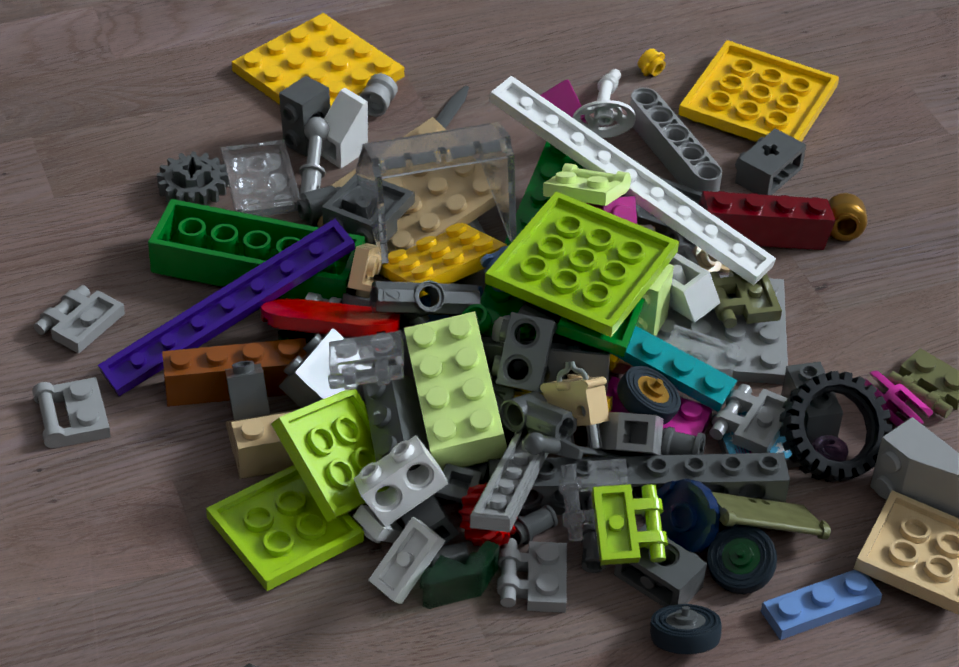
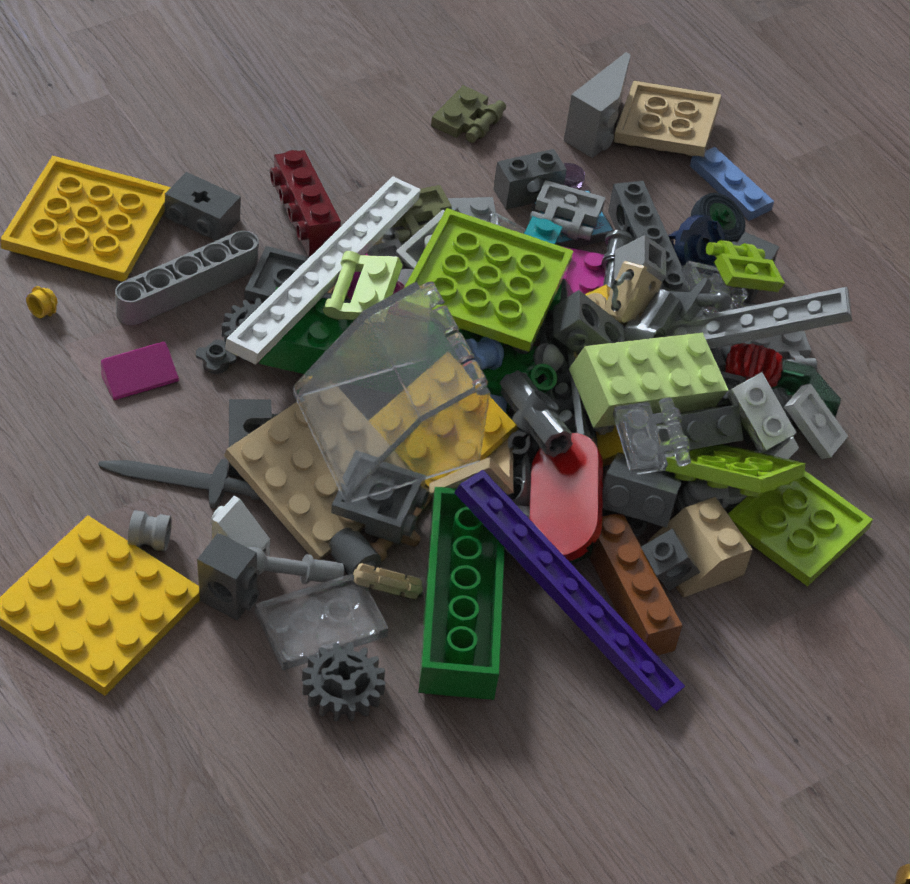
camera: 105 degrees left, 5 degrees up
light grey plate [32,377,111,448] -> none
light grey plate [33,285,125,353] -> none
white dish [572,69,636,138] -> none
black wheel [617,366,681,425] -> none
black wheel [650,604,722,654] -> none
olive door [712,492,831,540] -> none
black tyre [779,371,892,482] -> none
pearl gold head [829,193,867,241] -> none
dark pink arm [864,370,933,427] -> none
none -> tan axle [353,563,423,599]

